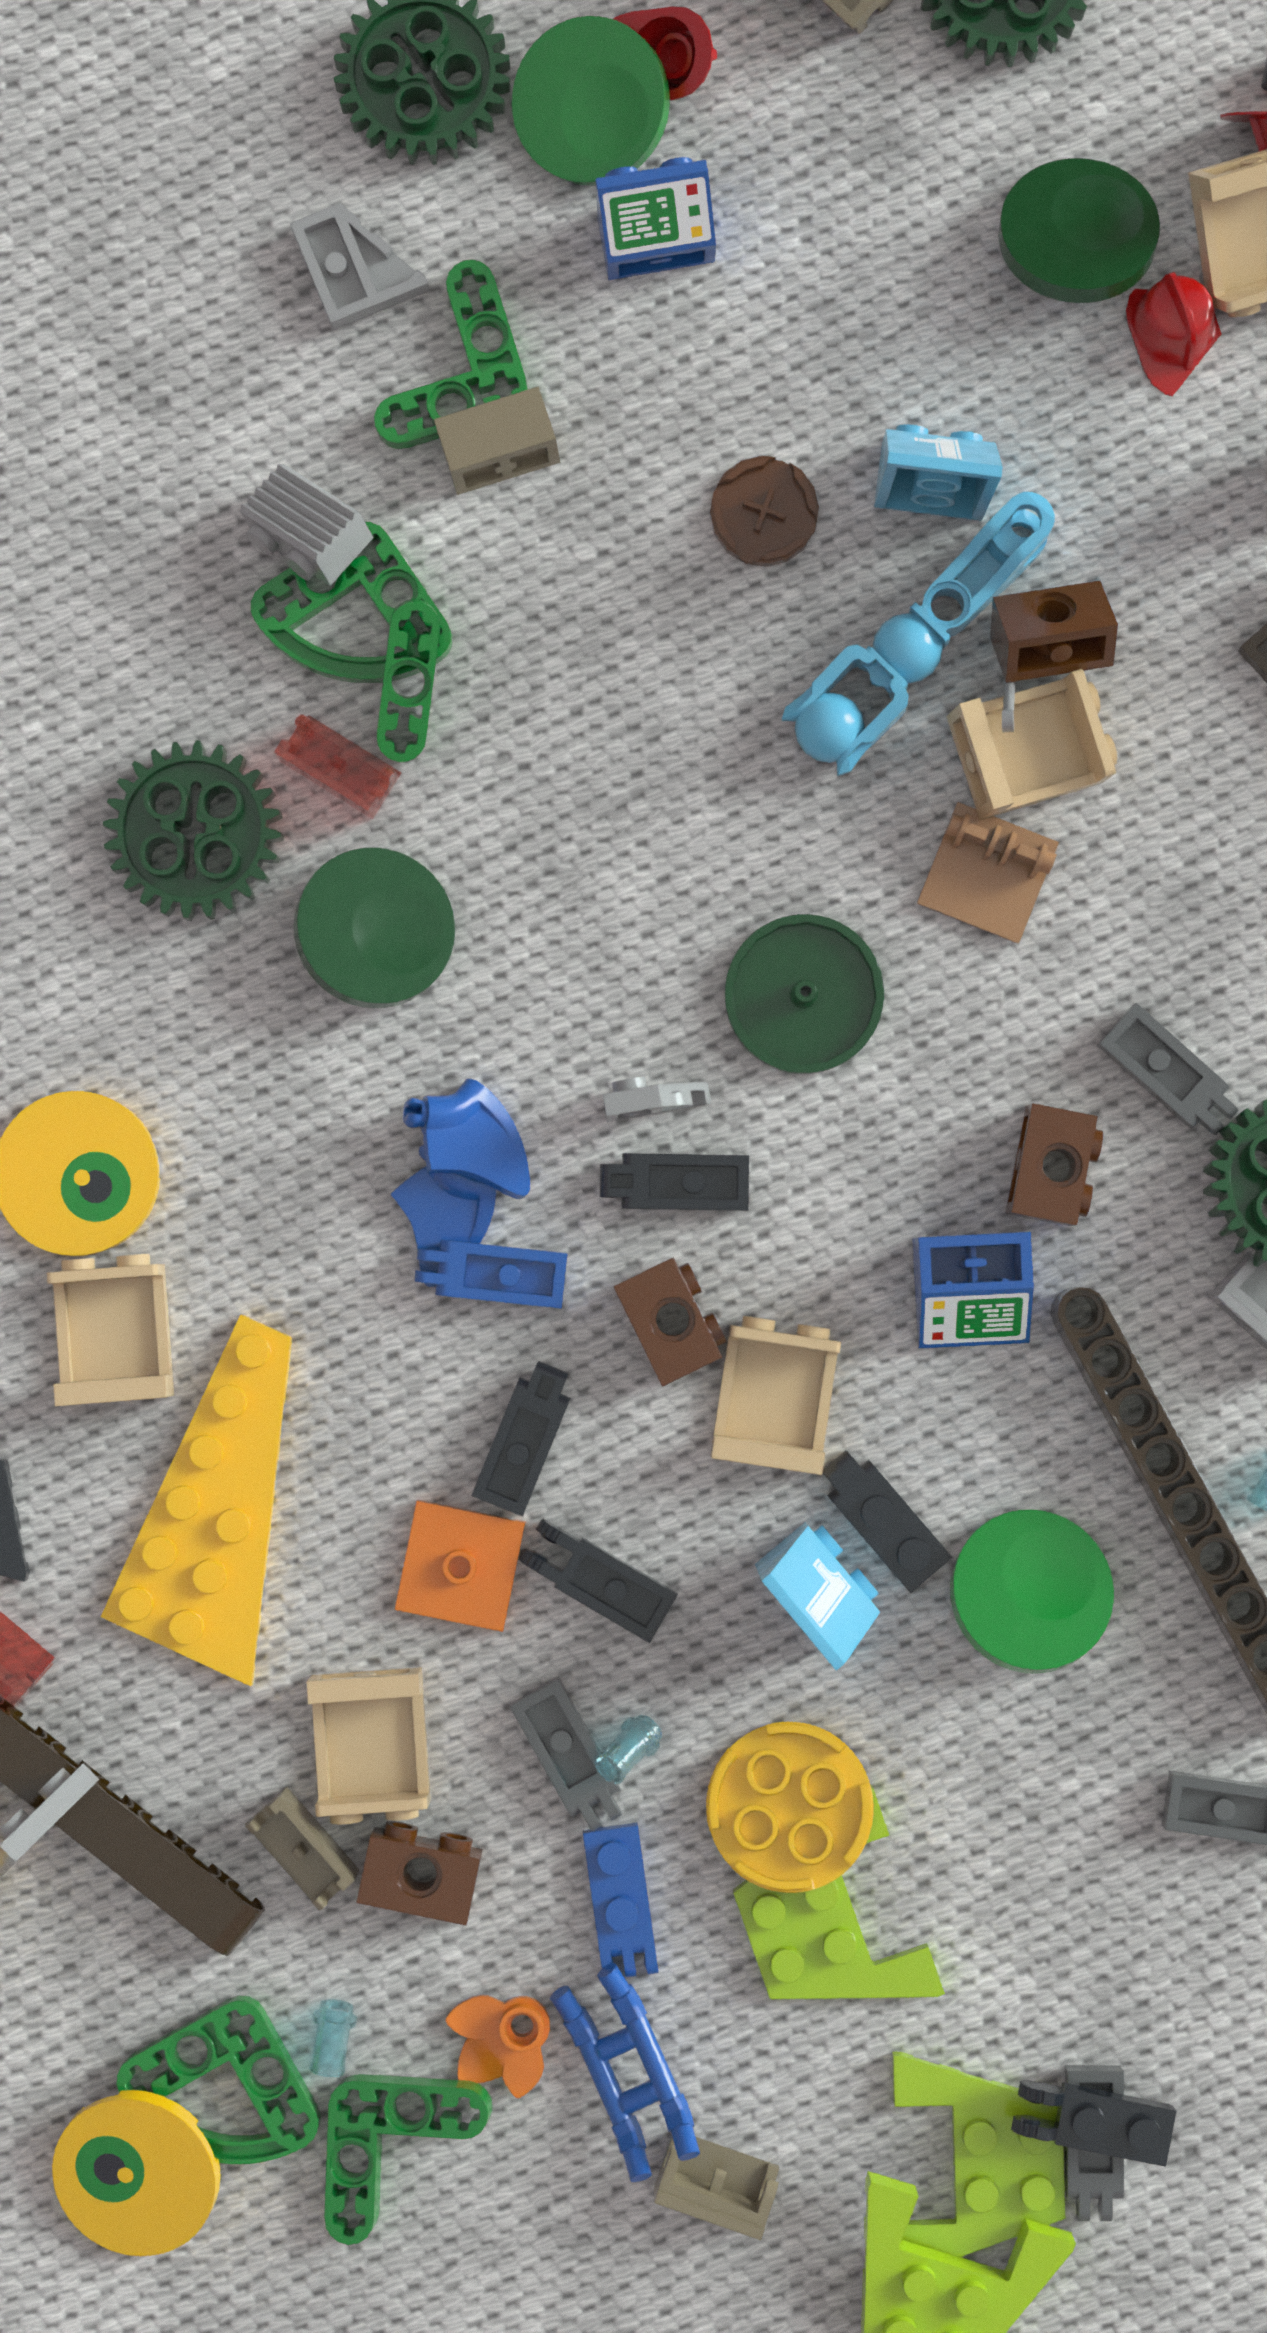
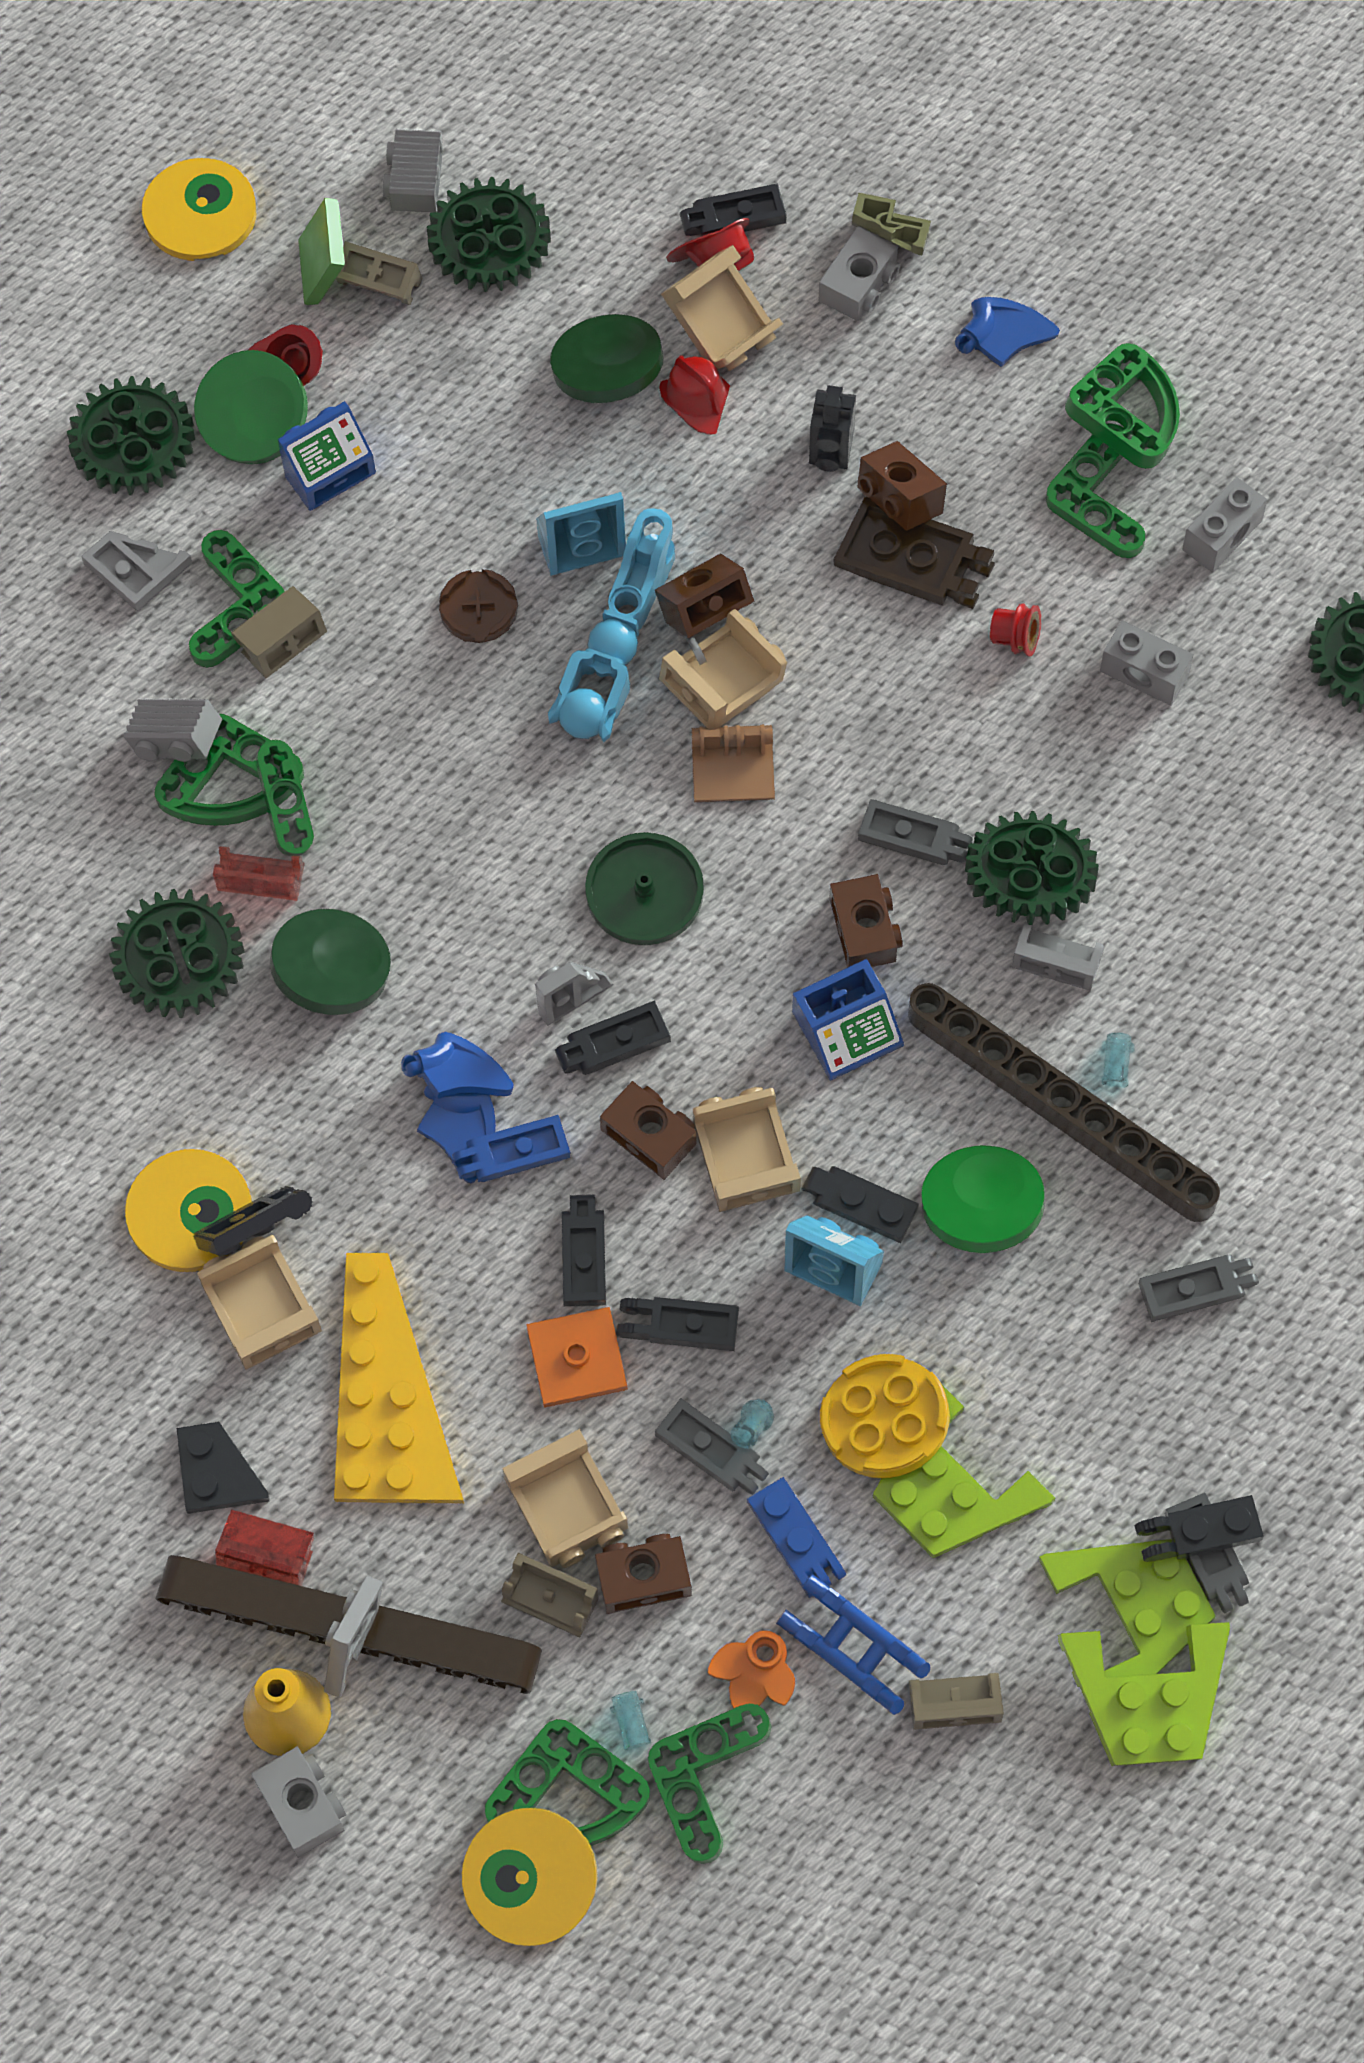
camera: 25 degrees left, 20 degrees down
none -> black hinge [193,1186,313,1256]

